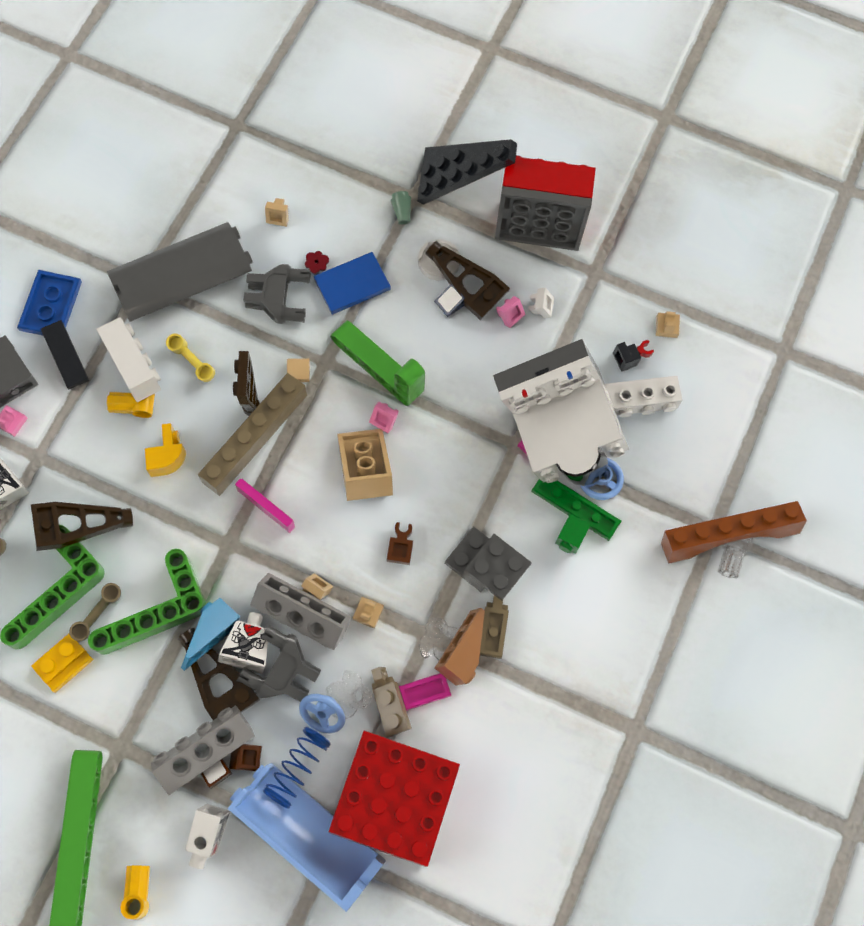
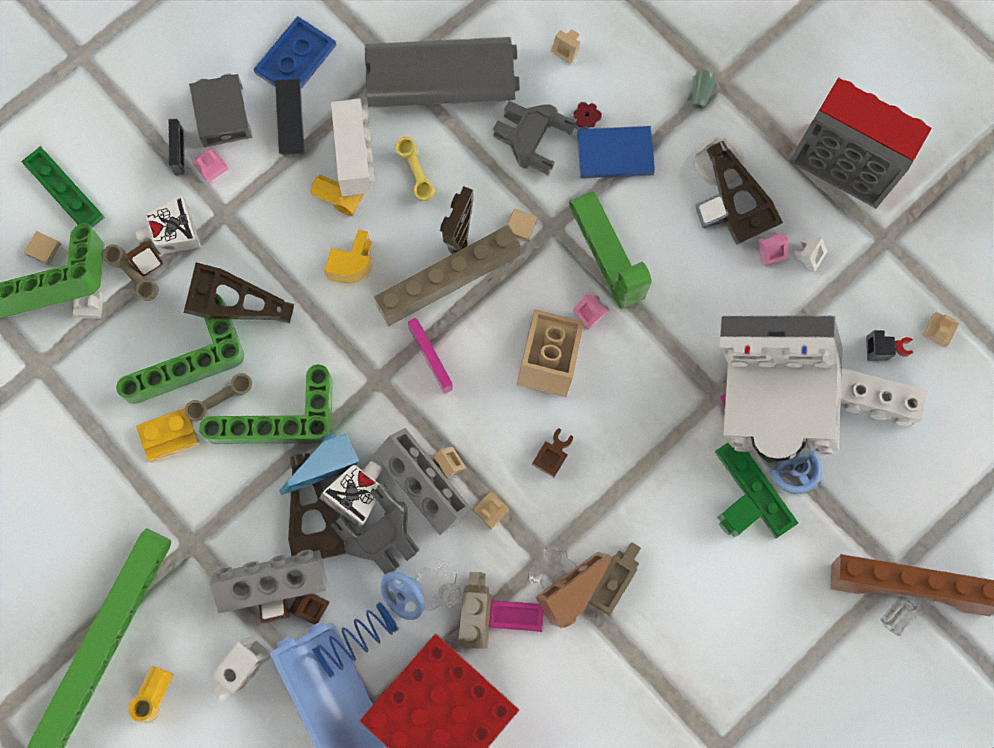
camera: 25 degrees right, 5 degrees up
black wing [417,139,517,205] -> none
dark grey bracket [444,526,532,601] -> none

